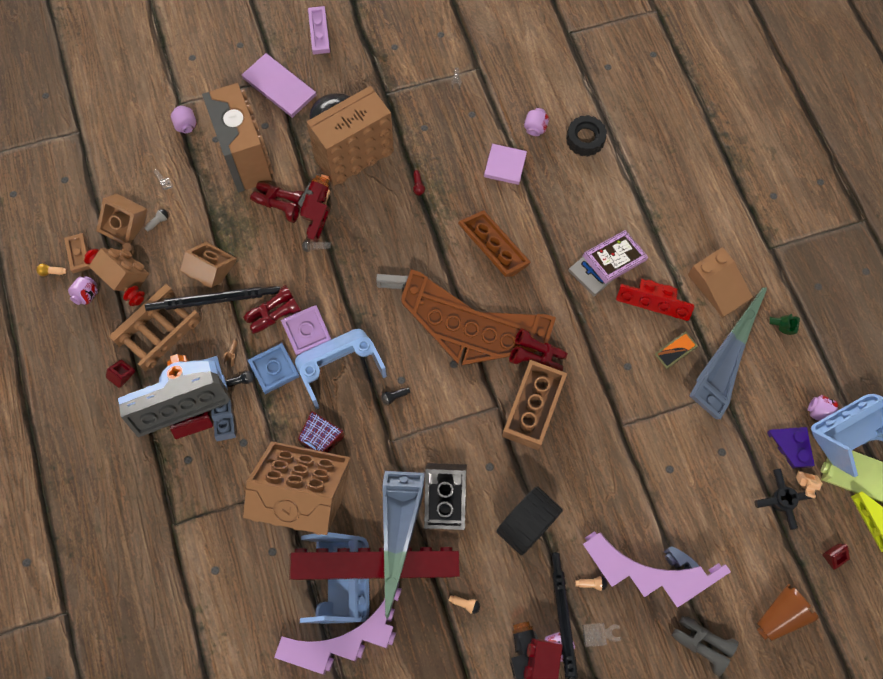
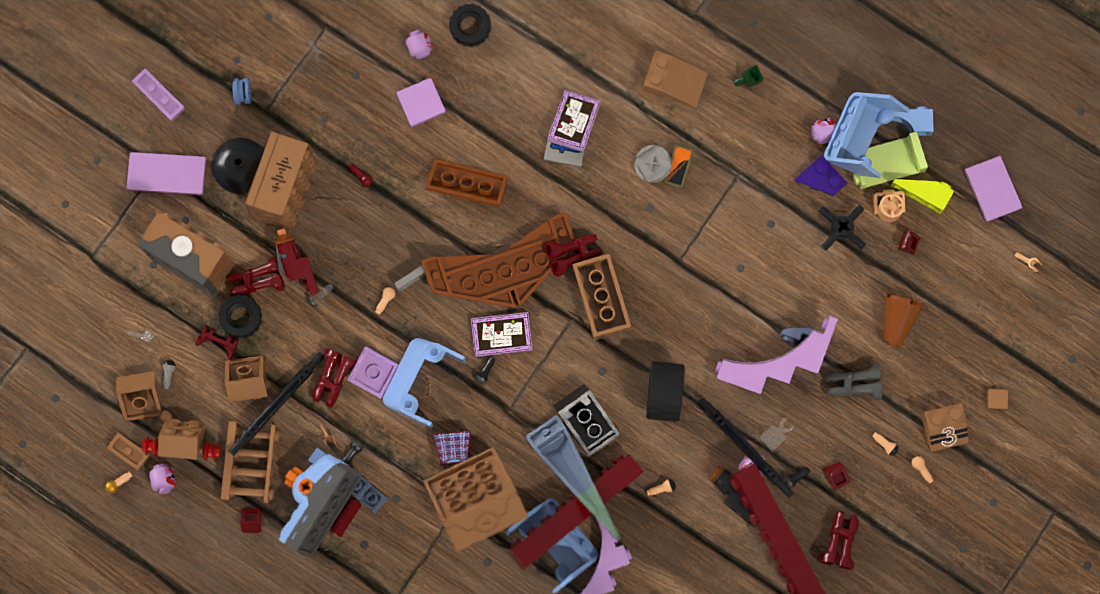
camera: 35 degrees left, 10 degrees up
lavender head [171,106,197,134] -> none
medium blue tile [248,343,300,394] -> none
light nougat piece [575,576,608,591] -> none
red bracket [616,279,695,321] -> none
sand blue plate [689,287,767,419] -> none
light nougat plate [796,471,822,498] -> none
none -> dark red piece [195,325,239,360]
none -> black tyre [218,295,262,339]
none -> medium blue wheel [232,77,251,105]
none -> light nougat piece [375,287,396,315]
none -> tile [471,312,532,357]
none -> light grey tile [634,145,672,183]
none -> light nougat piece [873,189,905,223]

